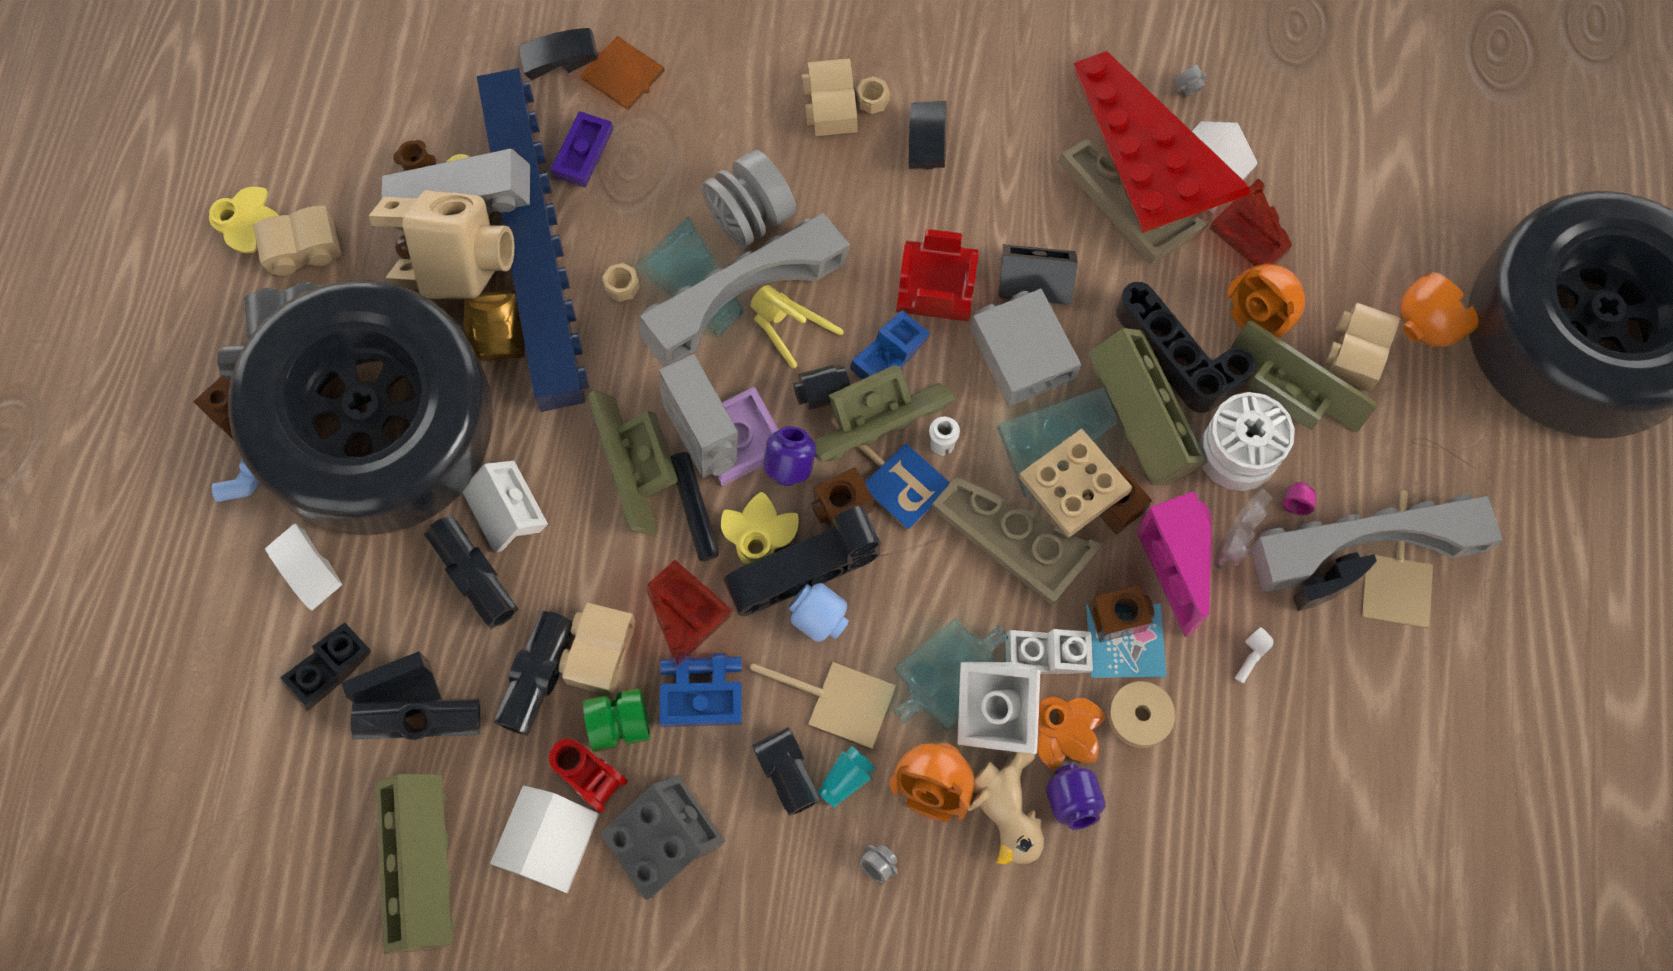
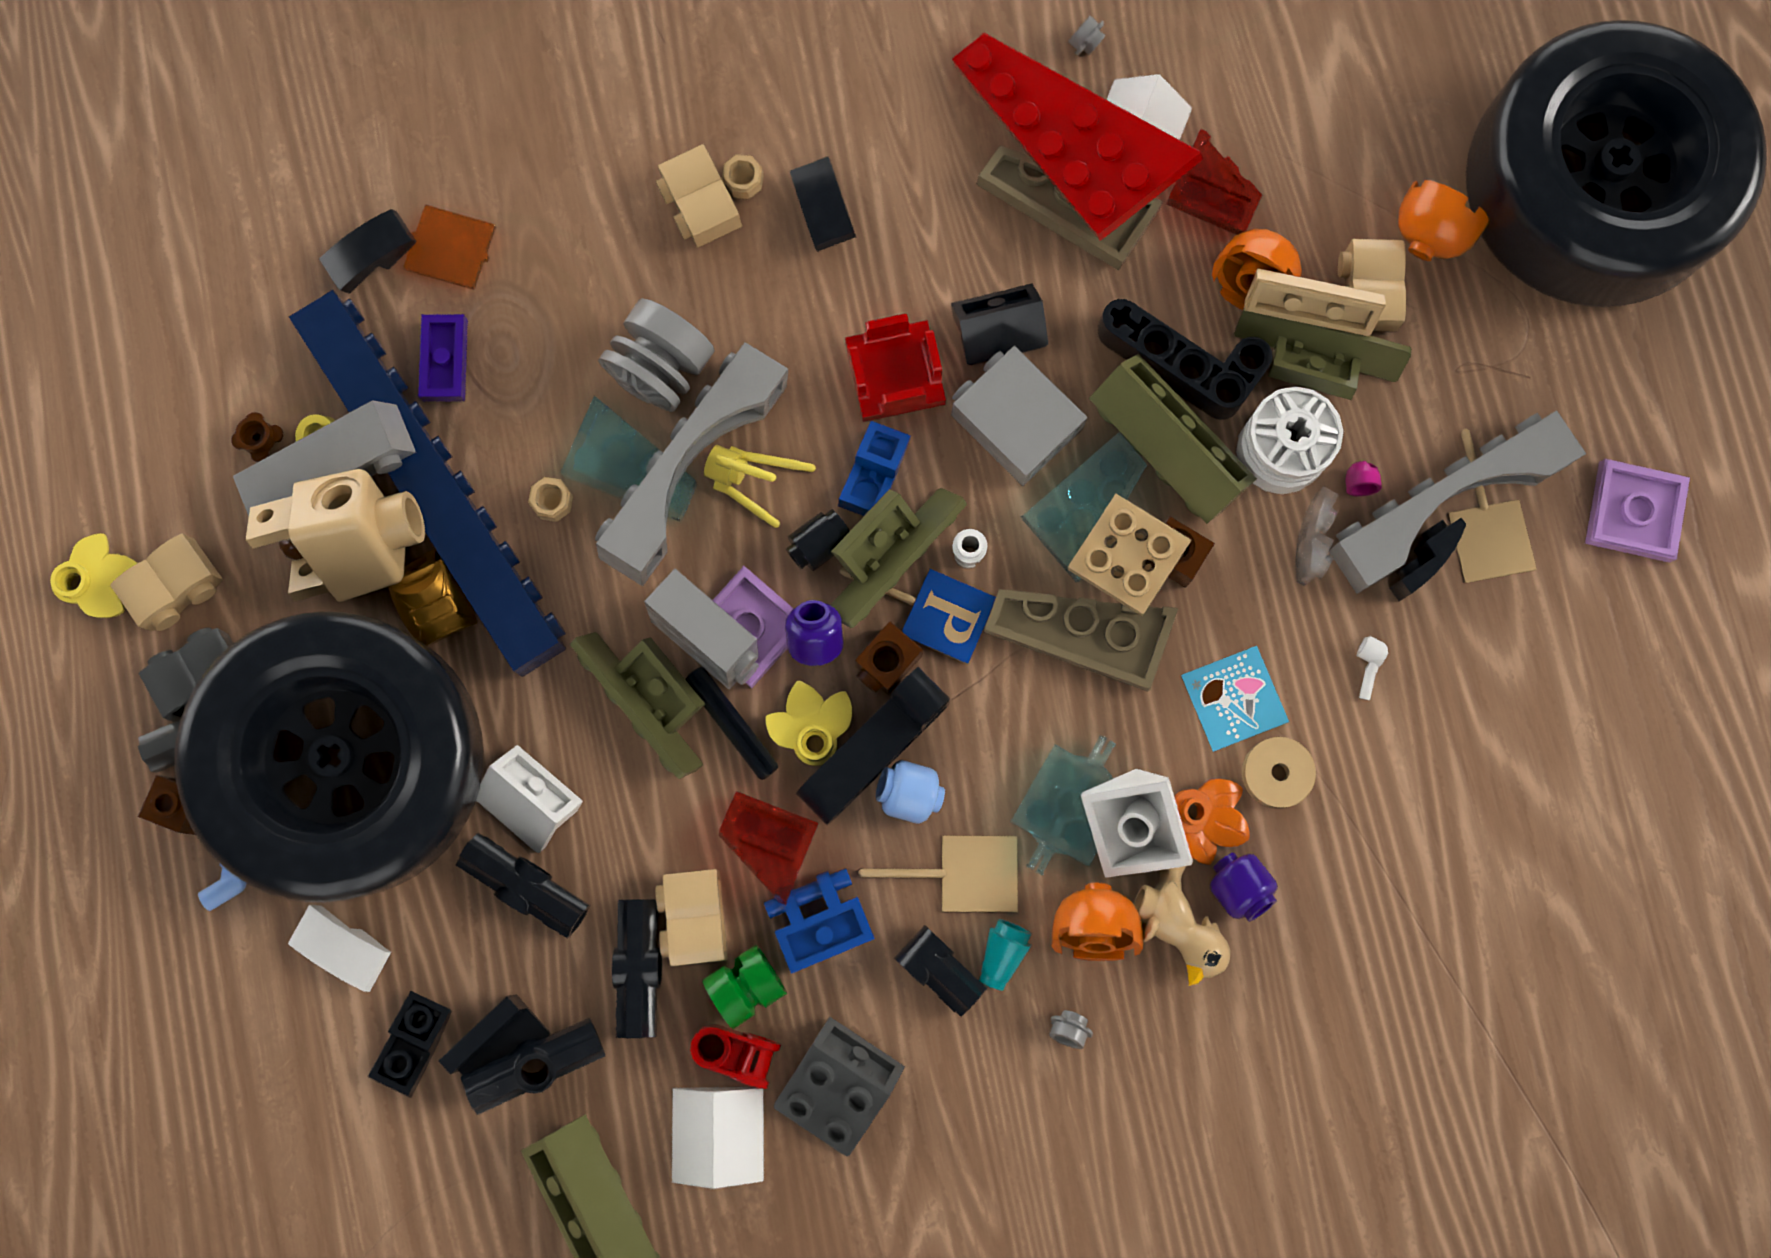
camera: 20 degrees left, 10 degrees up
white slope [1005,629,1093,674] -> none
reddish brown brick [1088,585,1155,643] -> none
dark pink slope [1136,491,1212,637] -> none
none -> tan tile [1244,268,1386,337]
none -> lavender tile [1585,459,1690,563]

